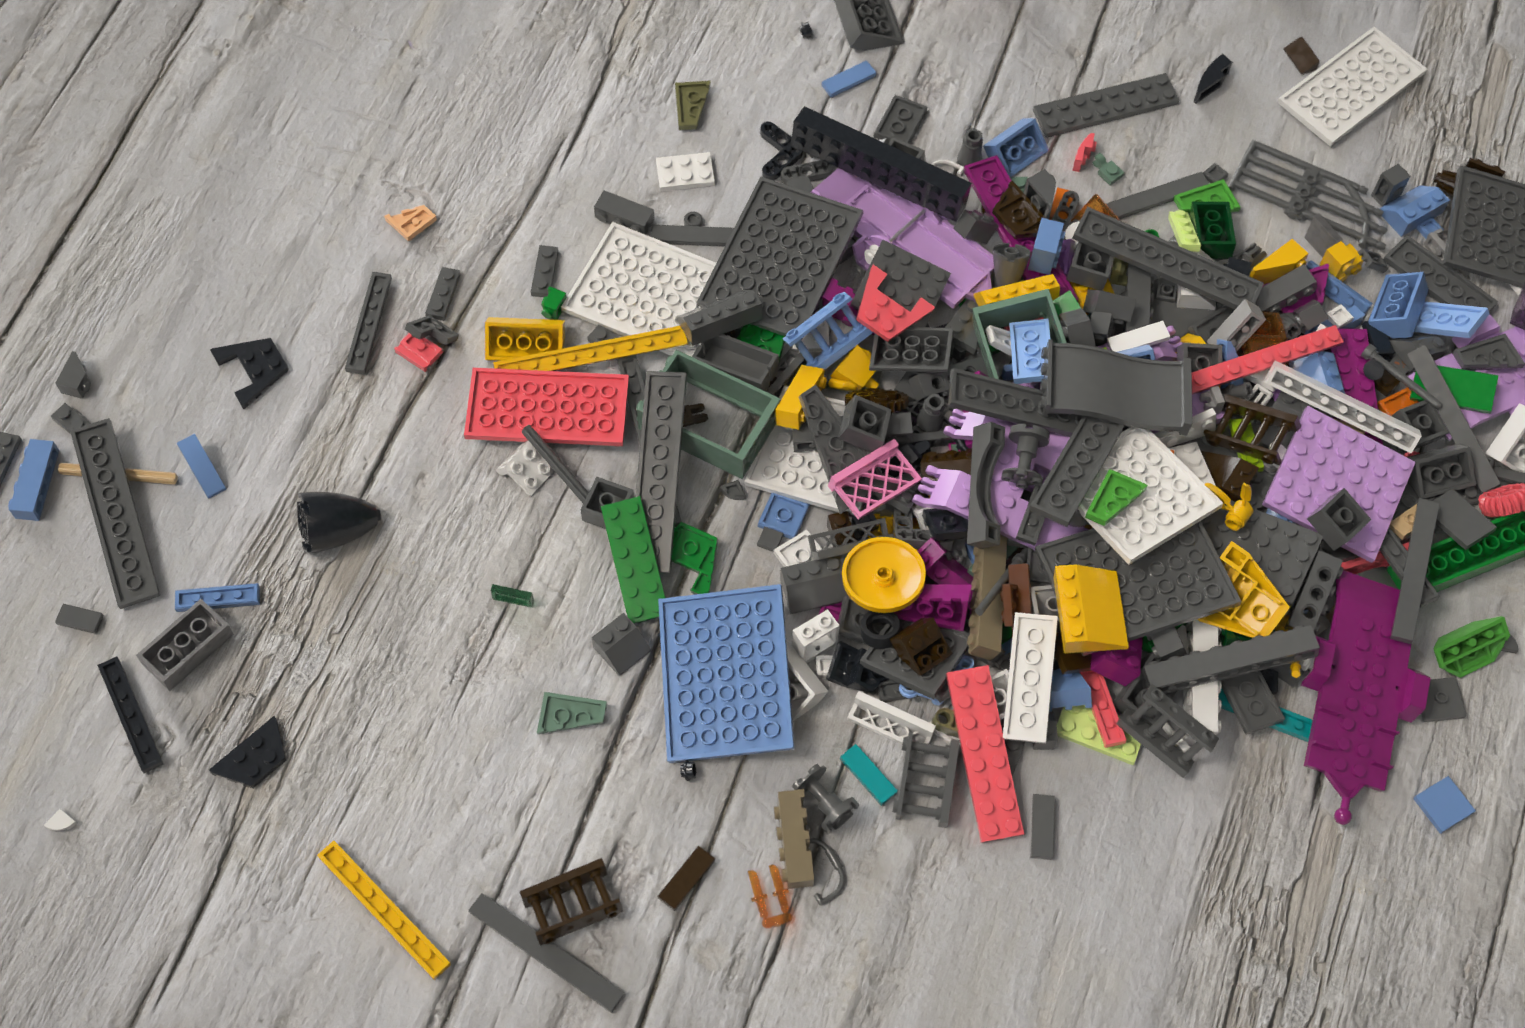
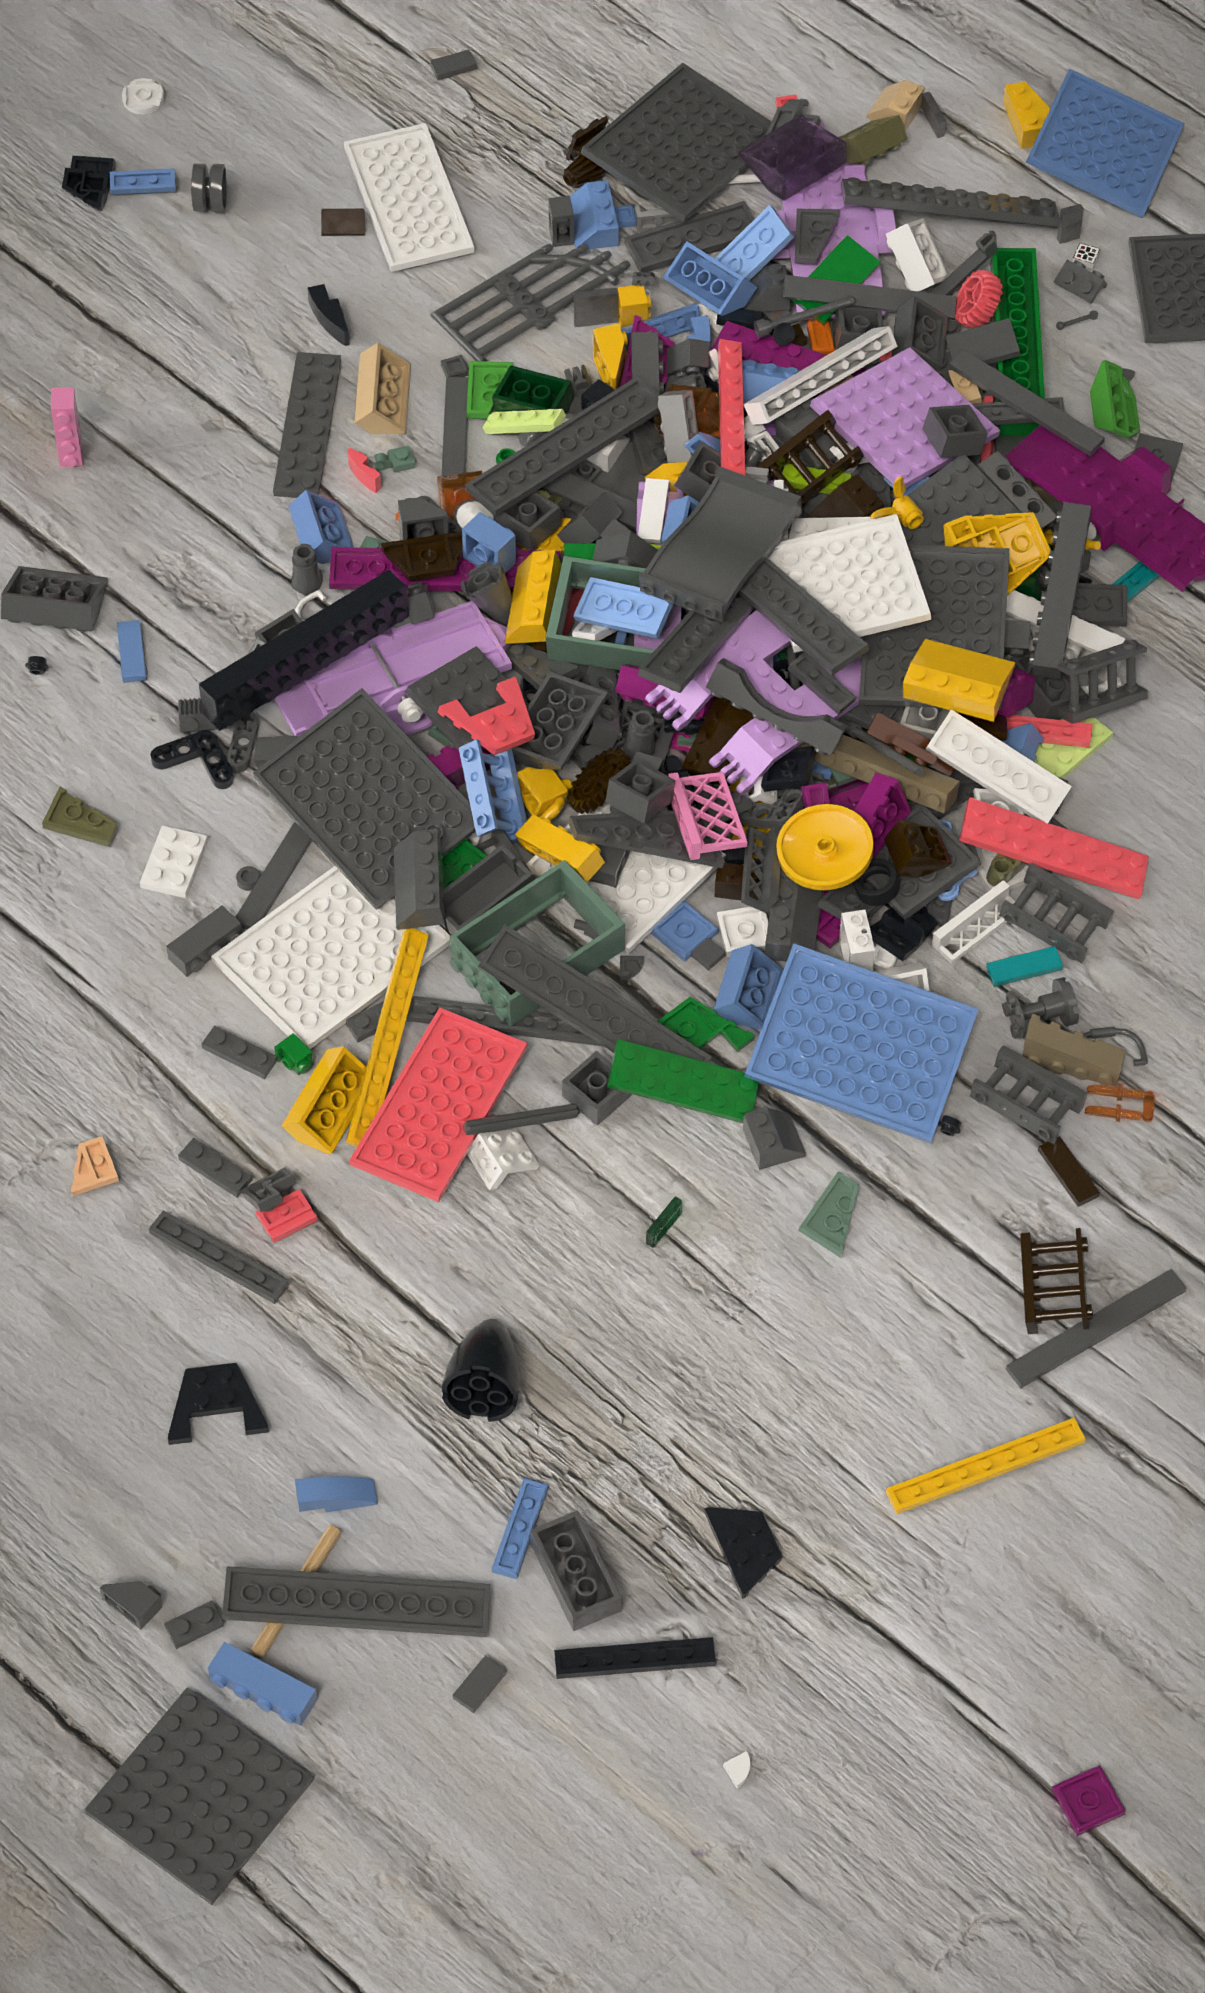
camera: 65 degrees left, 5 degrees down
dark grey tile [873,95,928,144] -> none
dark grey piece [1001,424,1050,489] -> none
dark grey tile [1030,794,1055,860] -> none
bright green wing [1085,469,1148,526] -> none
white tile [1326,304,1354,329] -> none
none -> tan slope [354,342,410,434]
none -> dark grey tile [430,49,477,80]
none -> medium blue slope [713,944,784,1030]
none -> dark grey fence [969,1045,1087,1144]

